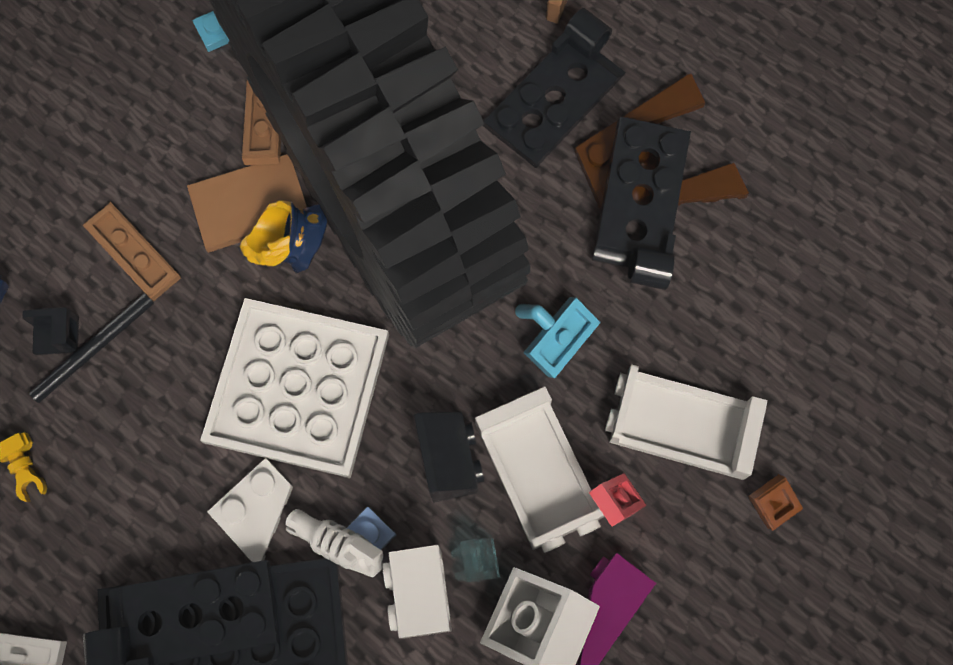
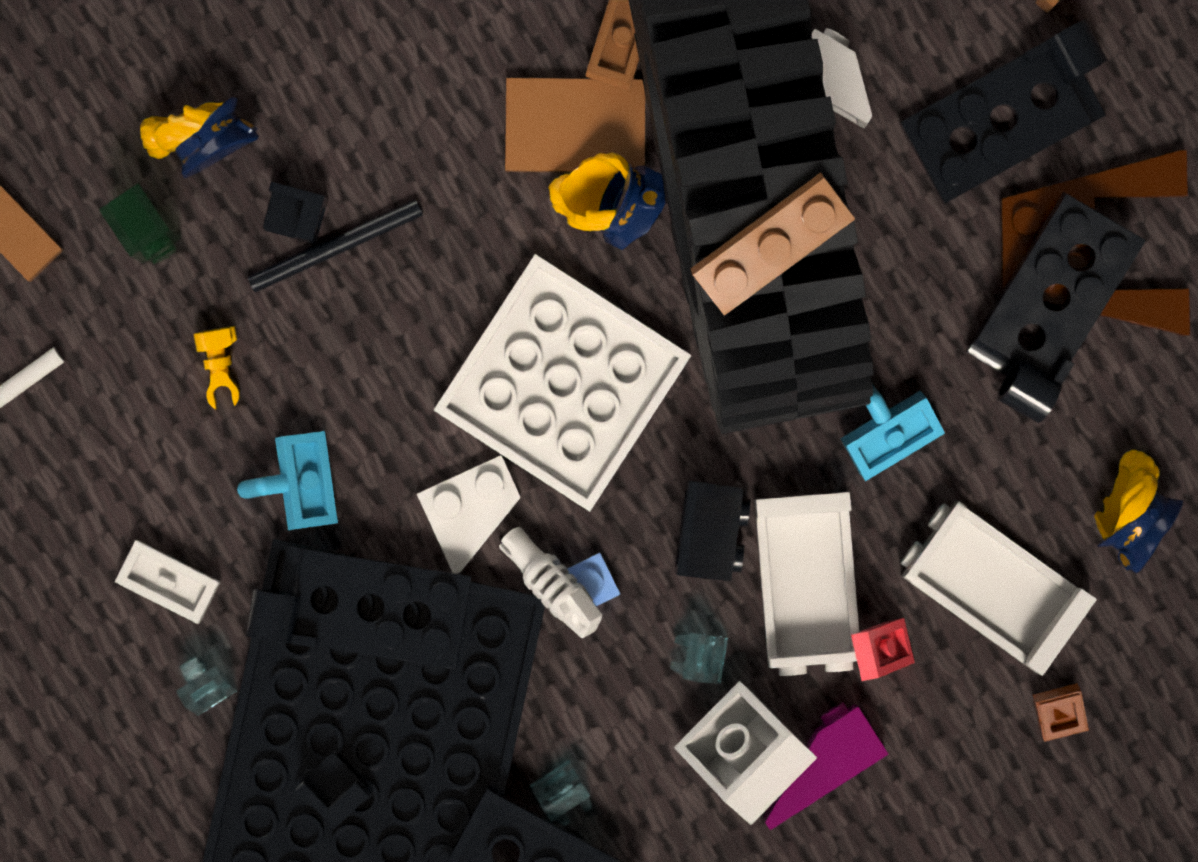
camera: 15 degrees right, 15 degrees up
medium nougat tile [83,202,181,302] -> none
white brick [383,545,452,638] -> none
none -> medium azure plate [237,431,338,530]
none -> medium nougat plate [690,172,855,316]
none -> piece [1094,450,1183,573]

